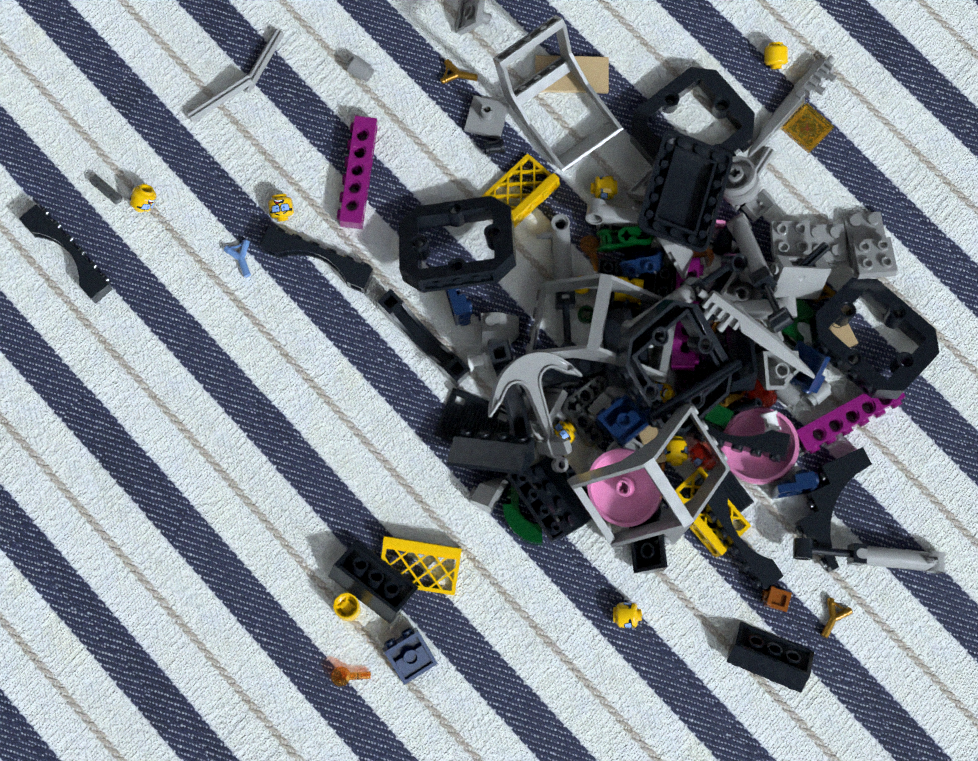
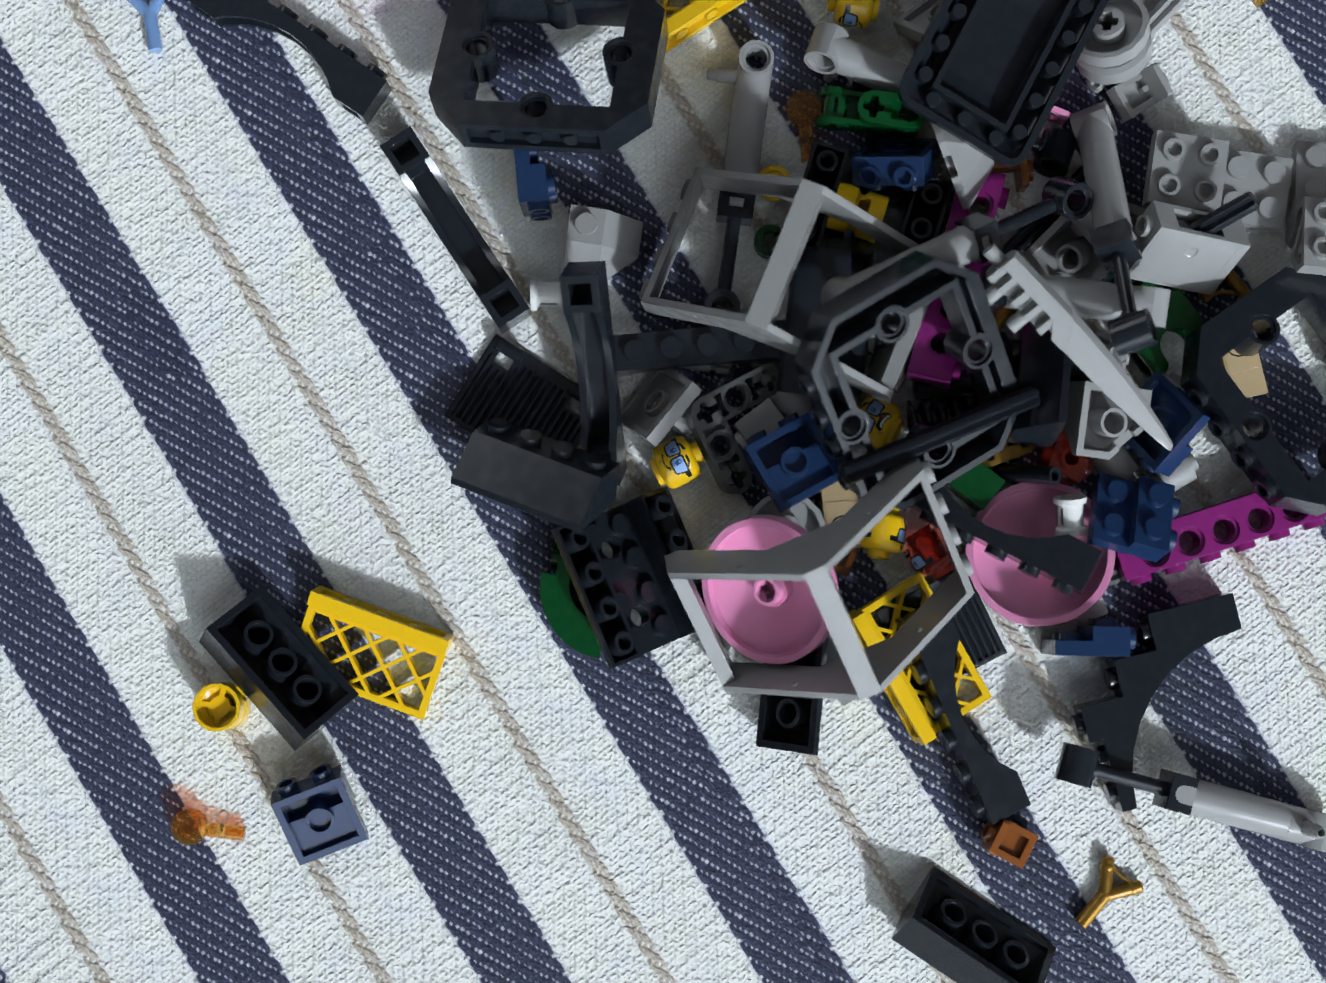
camera: 15 degrees right, 10 degrees up
light grey slope [469,476,509,514] -> none
light grey piece [488,352,582,473] -> none
yellow head [613,602,642,628] -> none
none -> dark blue plate [1087,472,1181,562]

